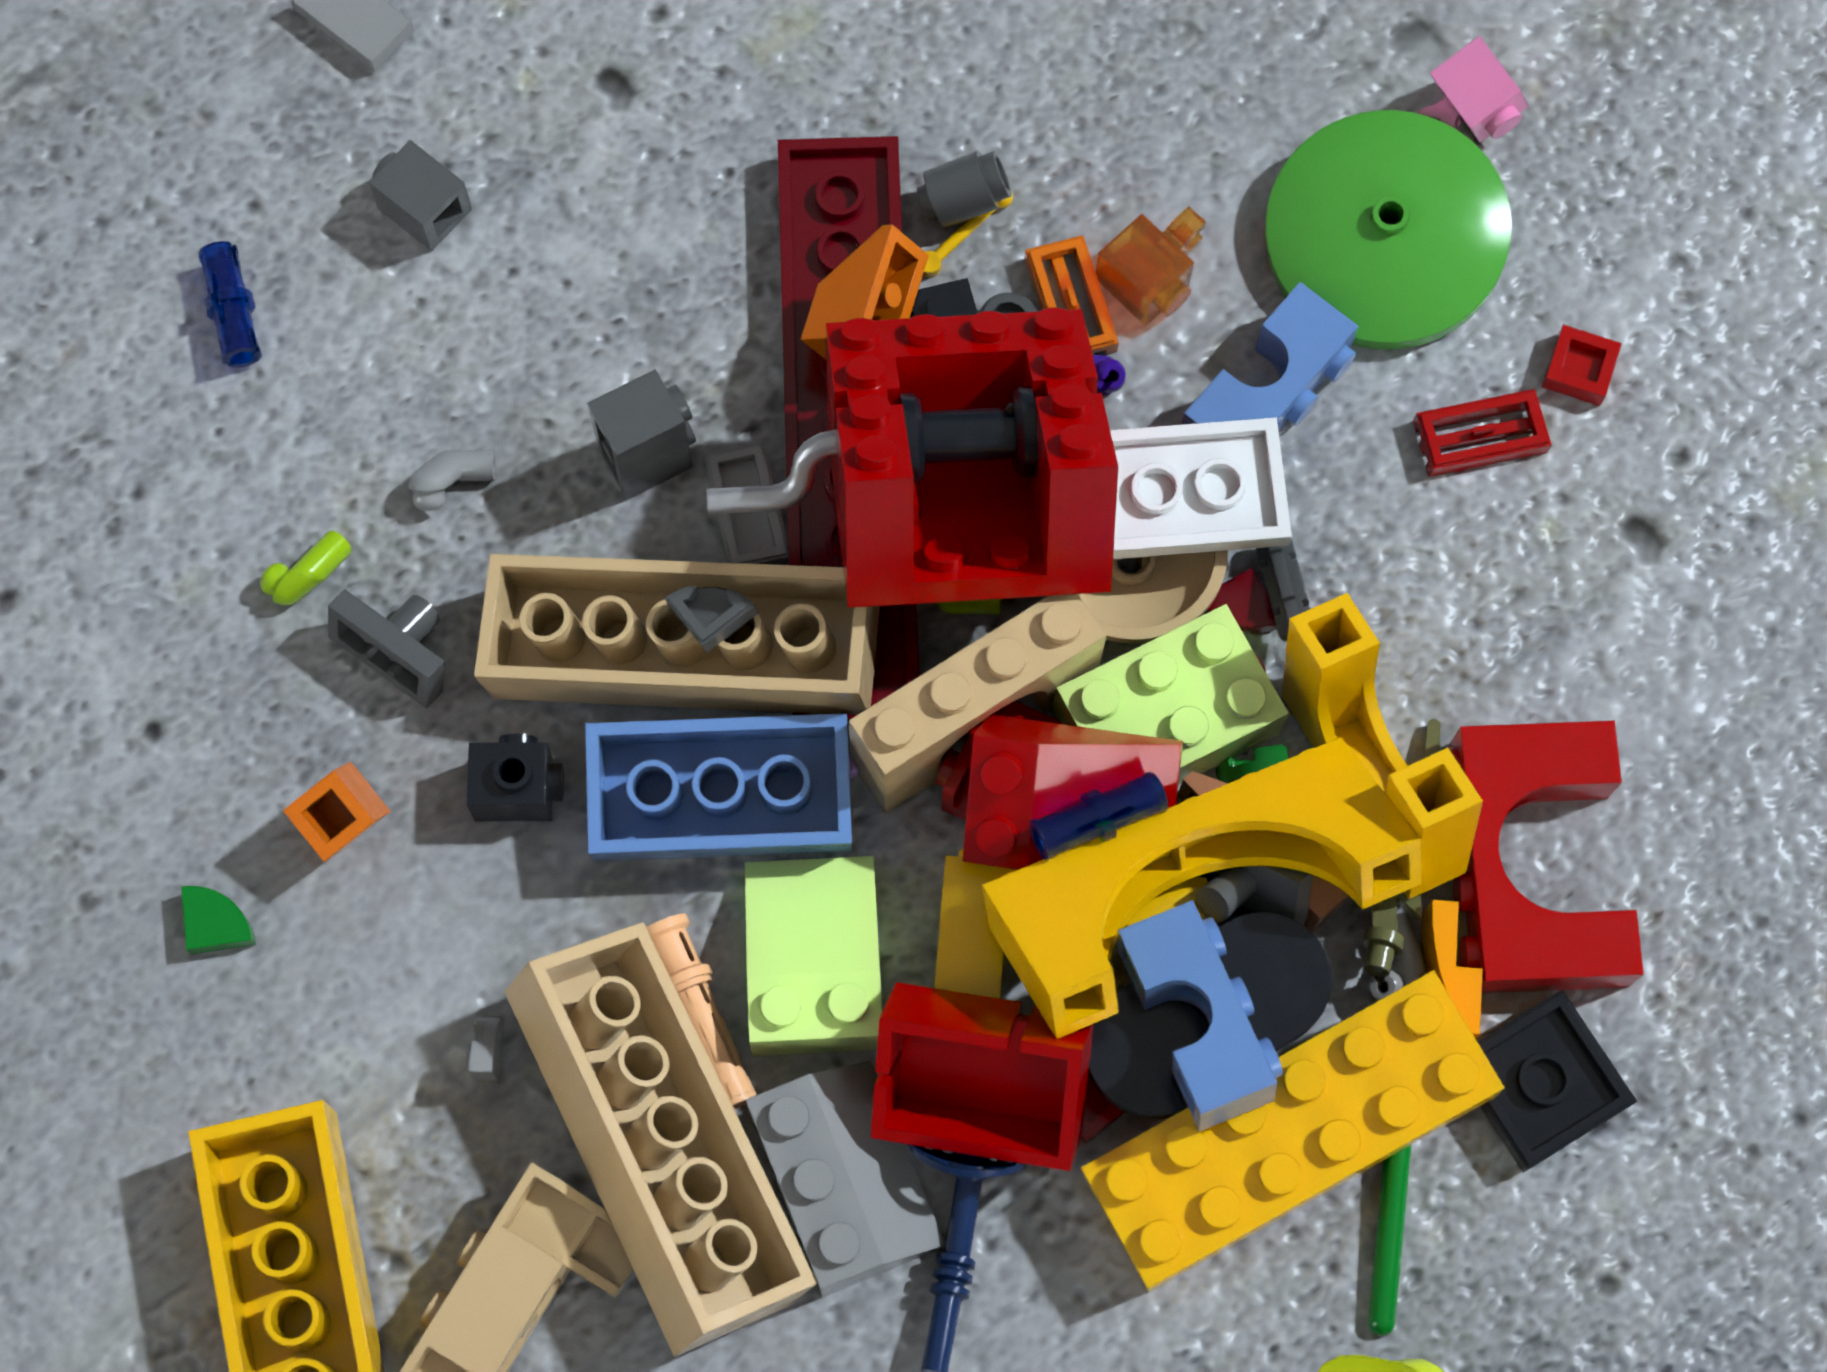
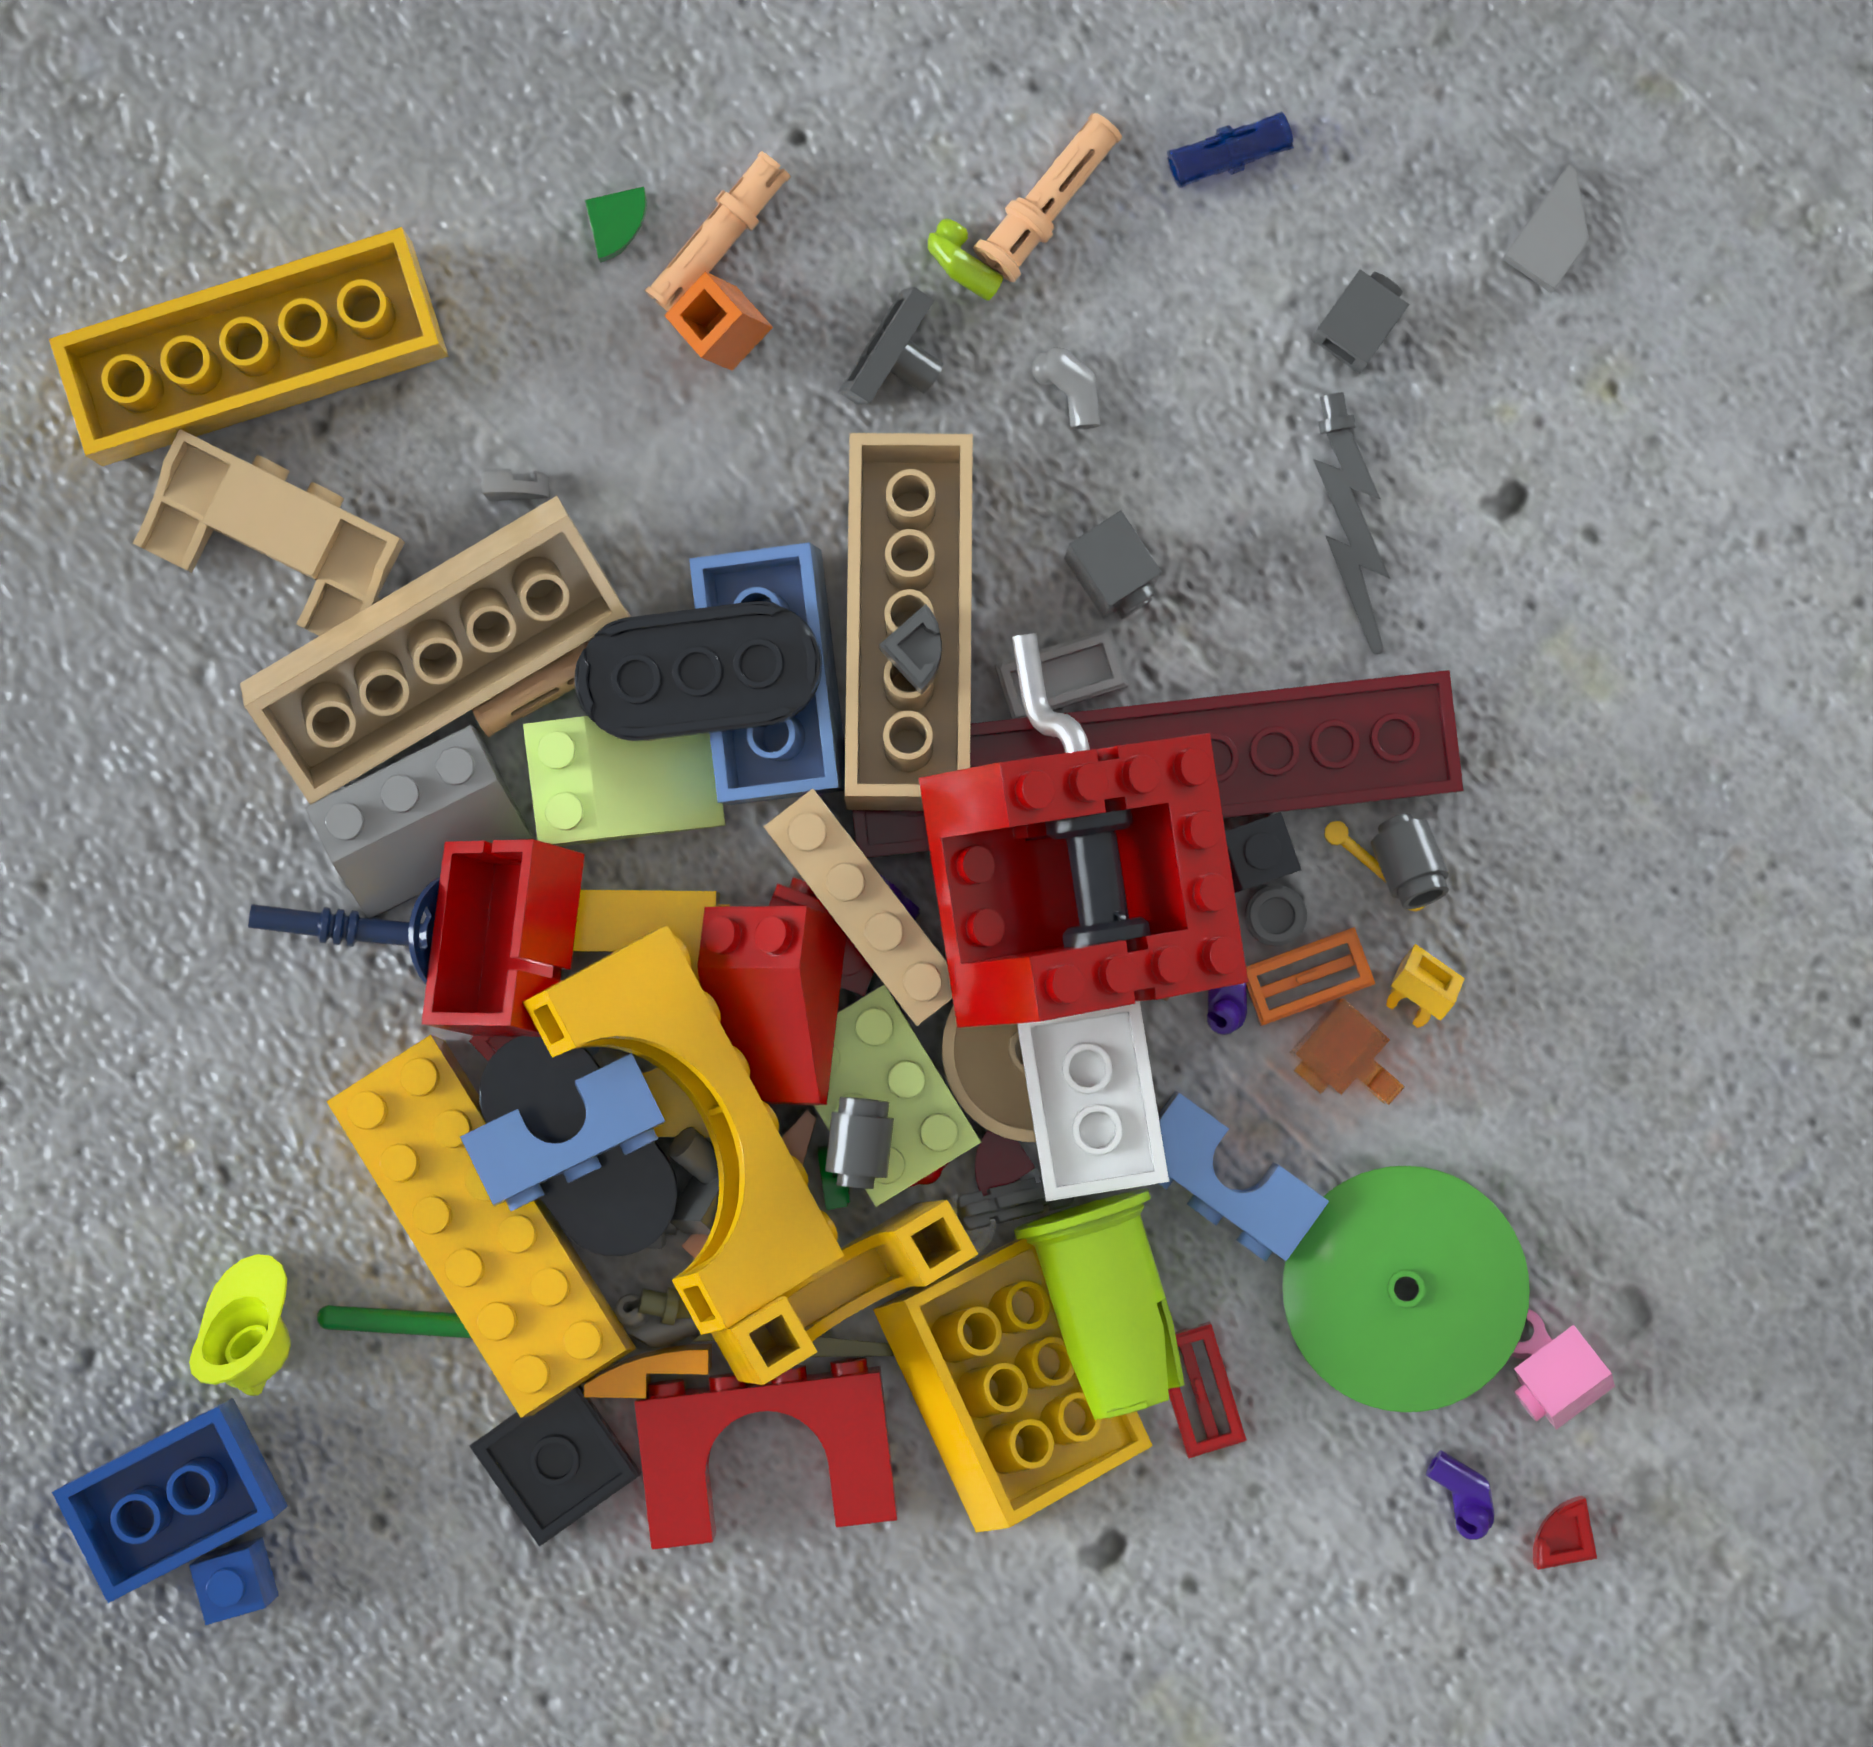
camera: 80 degrees right, 15 degrees up
black brick [467,733,564,822] -> none
orange slope [800,224,929,360] -> none
clear blue pin [1029,771,1168,861] -> none
red tile [1541,324,1622,406] -> none
none -> black tile [575,601,822,742]
none -> light nougat pin [645,151,791,312]
none -> dark grey brick [825,1096,894,1189]
none -> yellow slope [873,1239,1153,1533]
none -> light nougat pin [973,113,1122,282]
none -> lime piece [1014,1188,1185,1420]
none -> dark grey piece [1313,392,1391,654]
none -> yellow tile [1386,944,1465,1028]
none -> dark purple arm [1426,1450,1495,1540]
none -> red tile [1533,1495,1597,1570]

